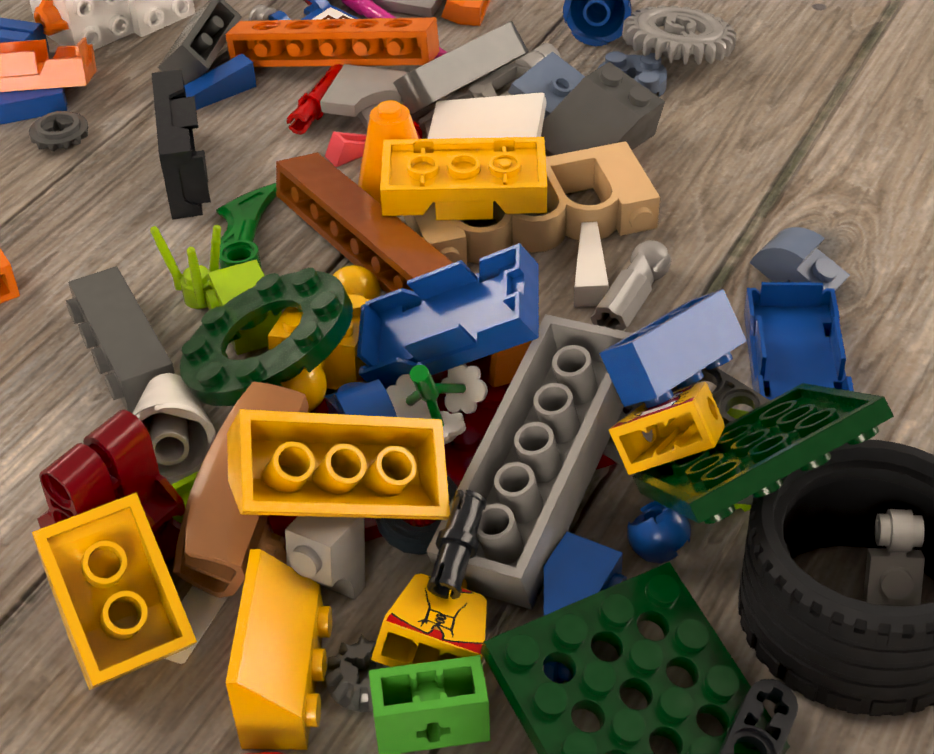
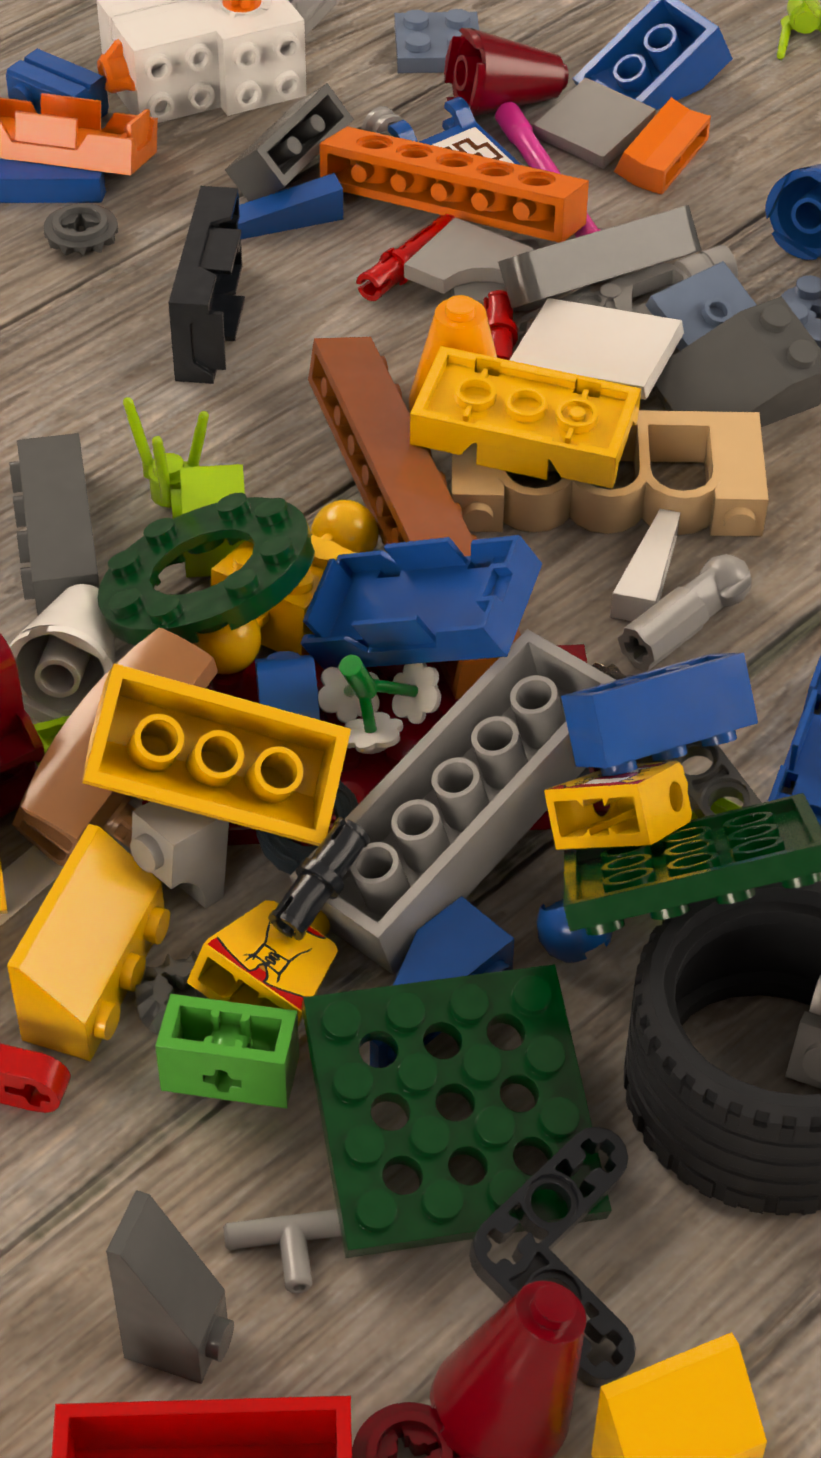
camera: 15 degrees right, 5 degrees up
green piece [216,183,277,269] -> none
coral piece [325,132,366,167] -> none

